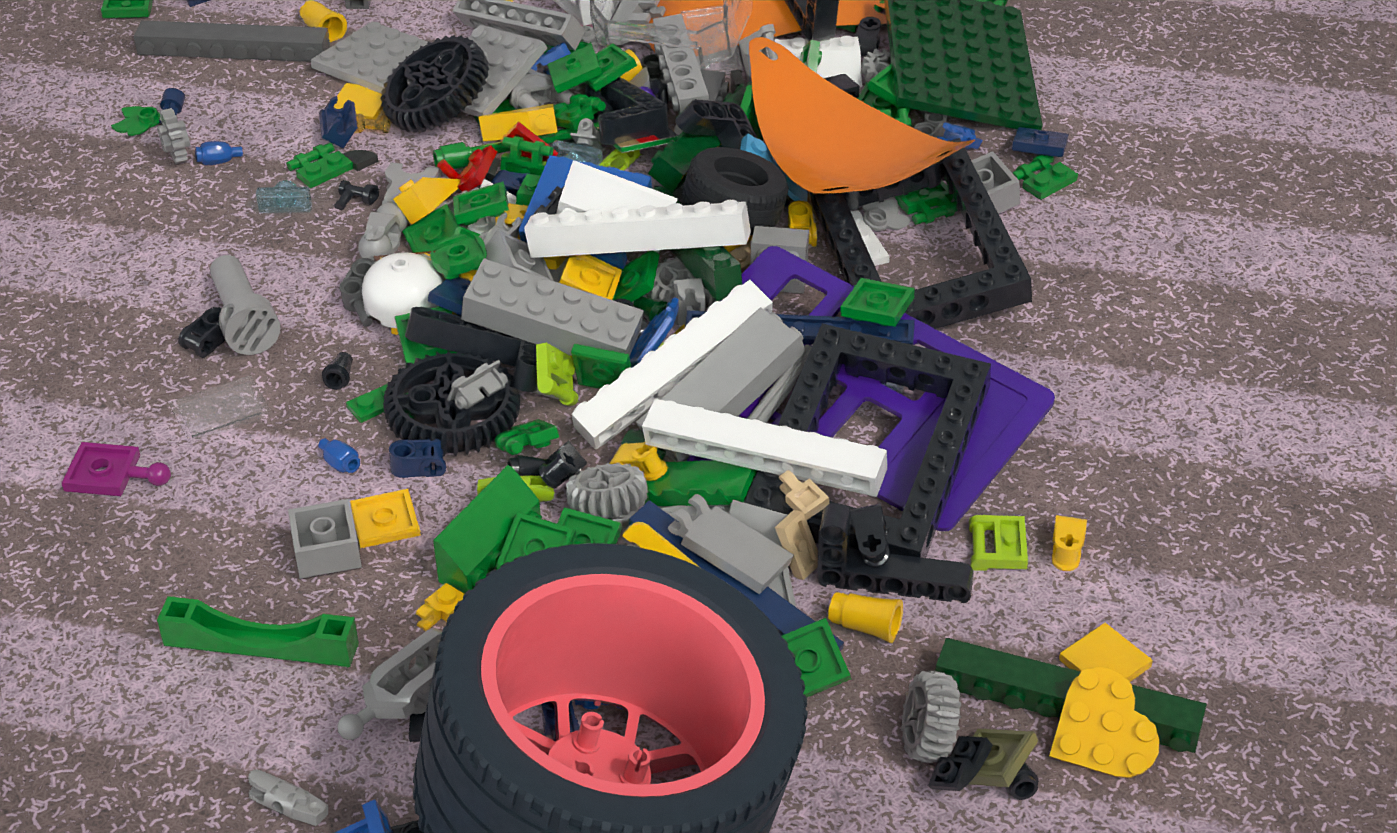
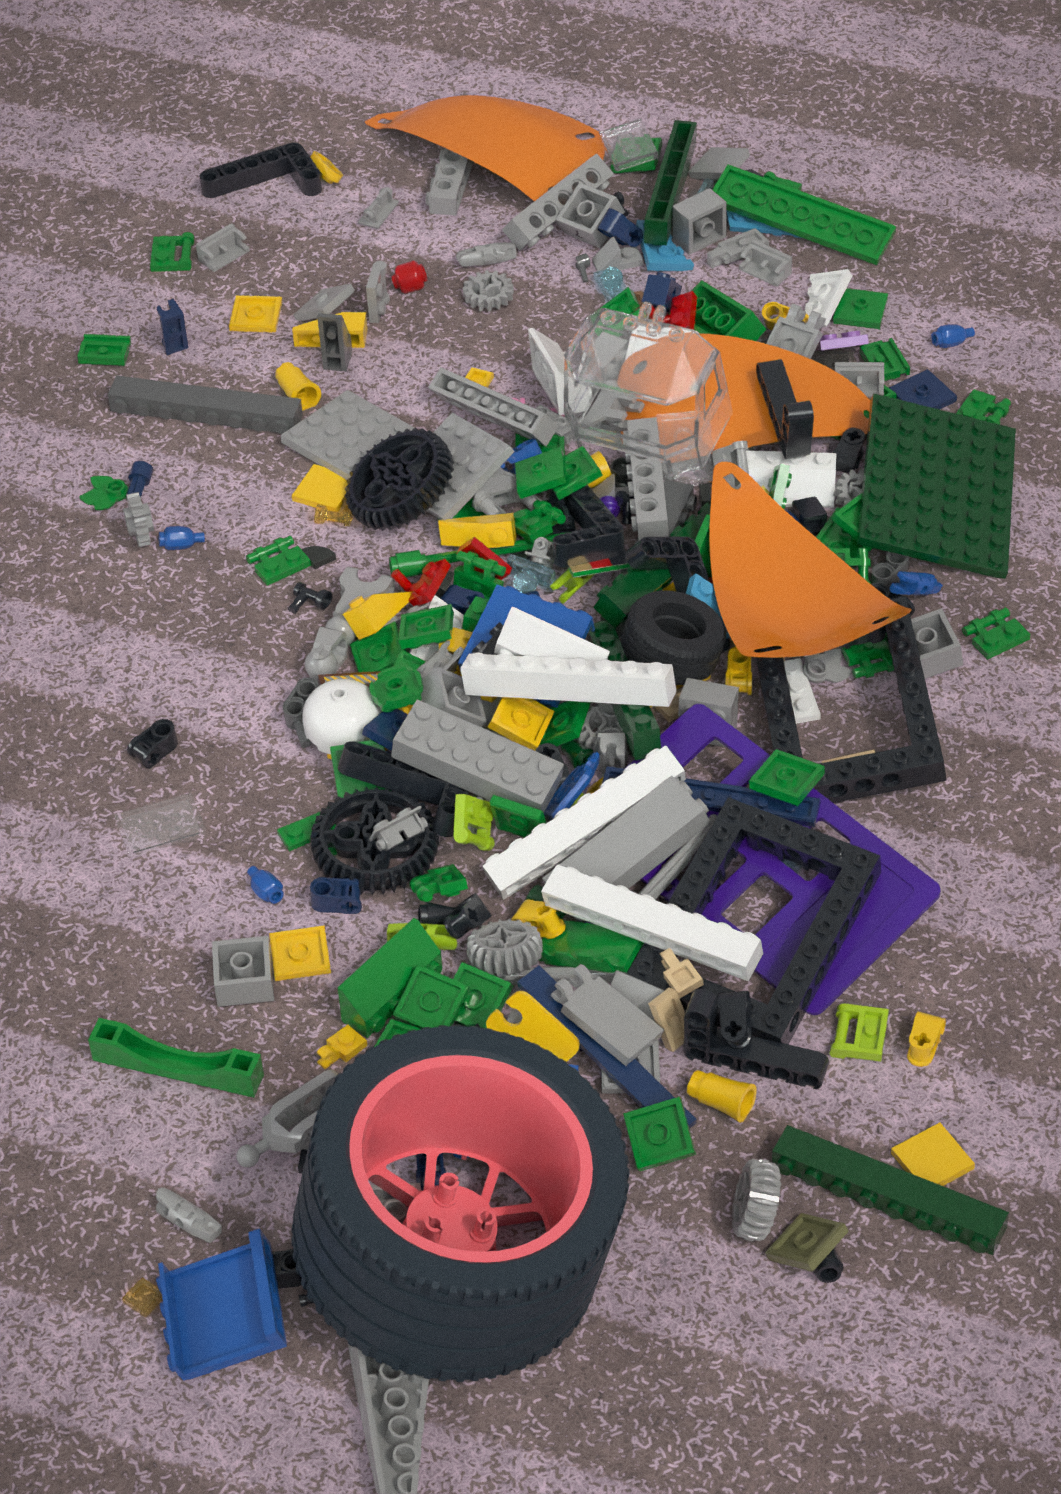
camera: 10 degrees right, 5 degrees up
magenta plate [62,442,171,497] -> none
light grey piece [210,255,280,355] -> none
clear light blue tile [256,180,312,213] -> none
dark blue hinge [319,96,358,149] -> none
black cone [322,352,353,390] -> none
black slope [928,736,993,791] -> none
dark blue plate [1012,127,1069,157] -> none
yellow plate [1049,667,1159,778] -> none

